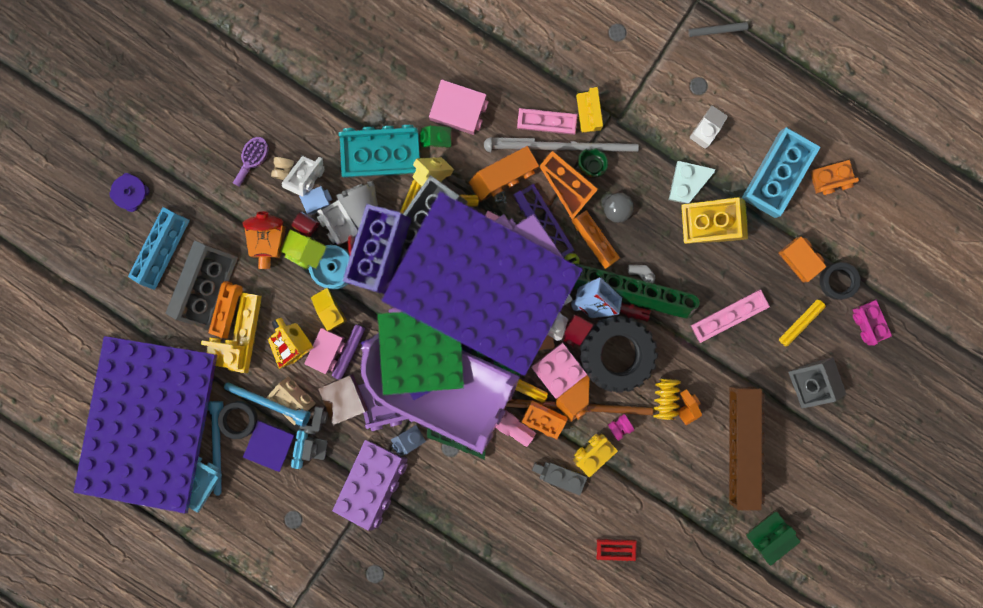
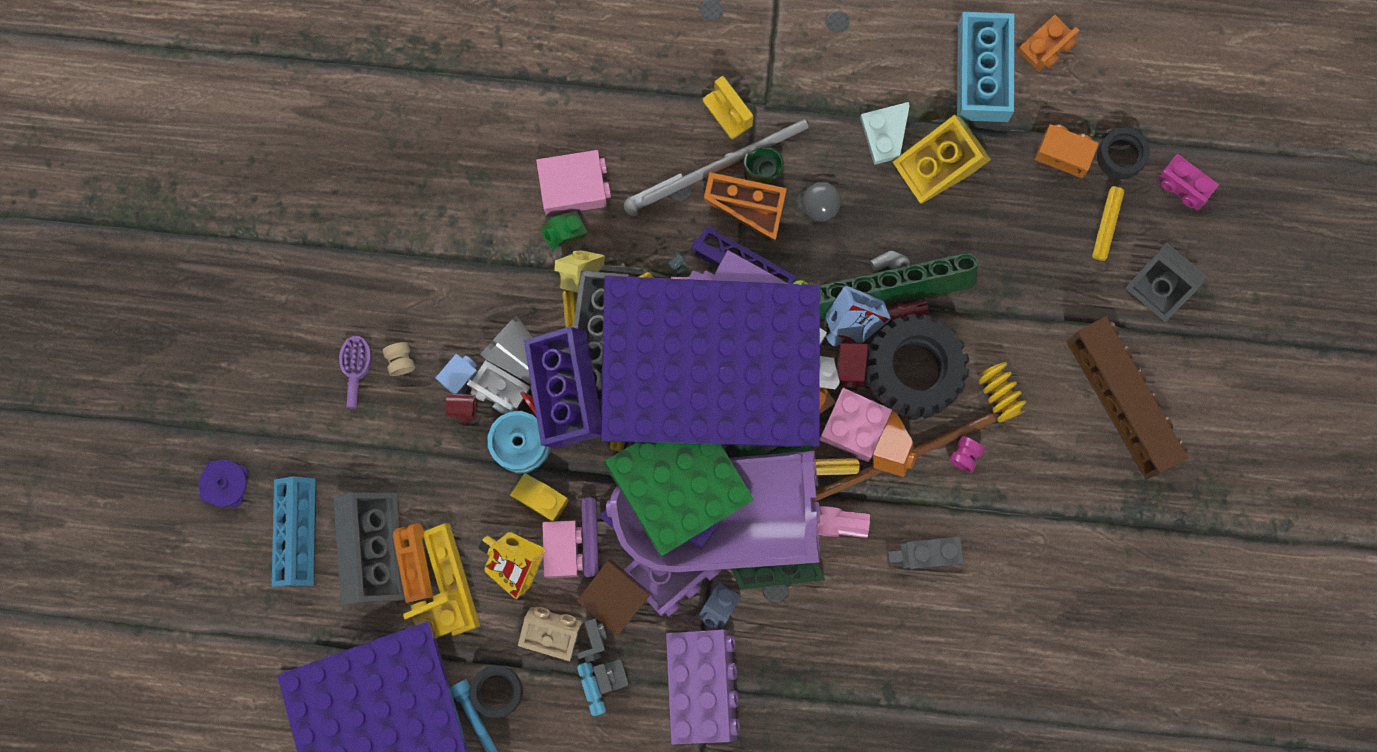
camera: 25 degrees left, 10 degrees down
dark azure piece [224,383,310,427] -> none
red dish [243,211,283,231] -> none
dark purple tile [243,420,295,472] -> none
orange torso [245,225,286,269] -> none
lime brick [280,230,326,269] -> none
white bracket [282,156,324,197] -> none
teal bracket [338,125,420,178] -> none
orange wedge [469,146,539,202] -> none
bright pink tile [517,108,577,135] -> none
orange bracket [522,401,568,439] -> none
orange plate [571,210,620,269] -> none
yellow bracket [573,433,618,477] -> none
red tile [596,539,636,561] -> none
orange bracket [677,389,703,425] -> none
white slope [689,106,728,148] -> none
bright pink tile [691,290,770,343] -> none
dark green bracket [746,511,800,566] -> none

